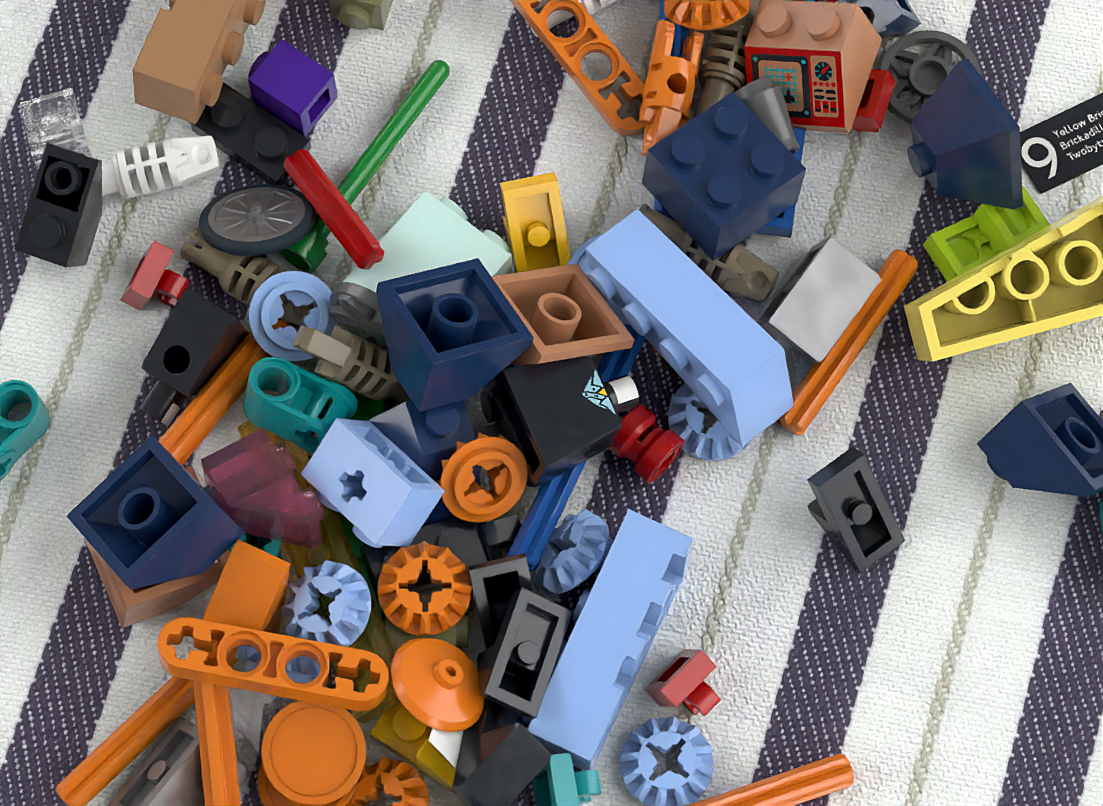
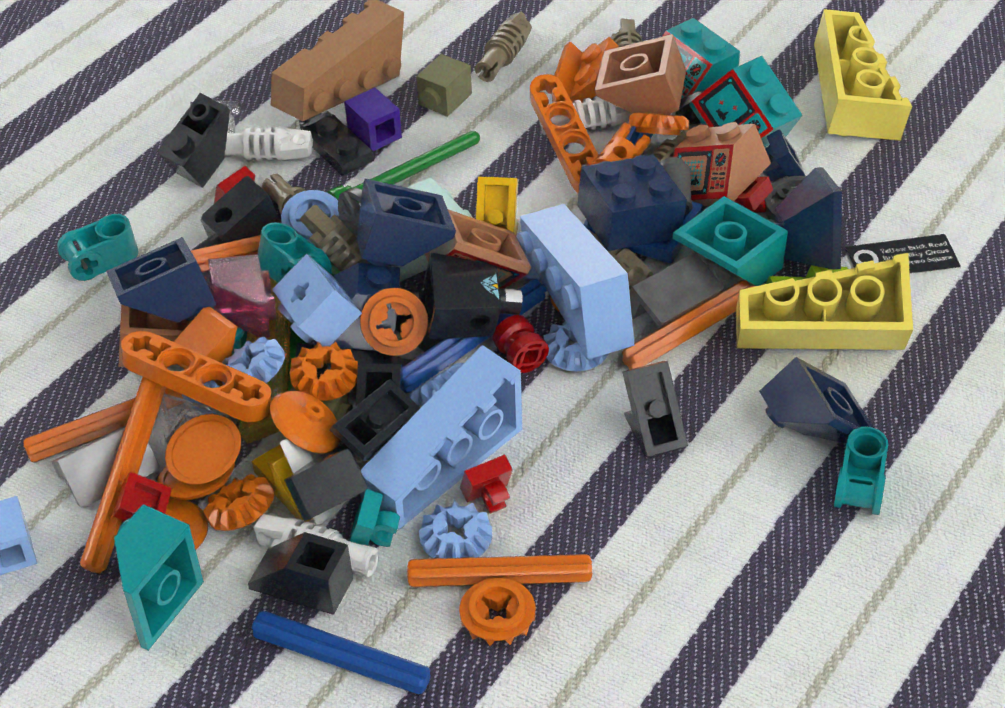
camera: 20 degrees right, 25 degrees down
flat silver wheel [199,184,316,256] -> none
red axle [284,149,384,270] -> none
none -> teal slope [673,196,788,286]

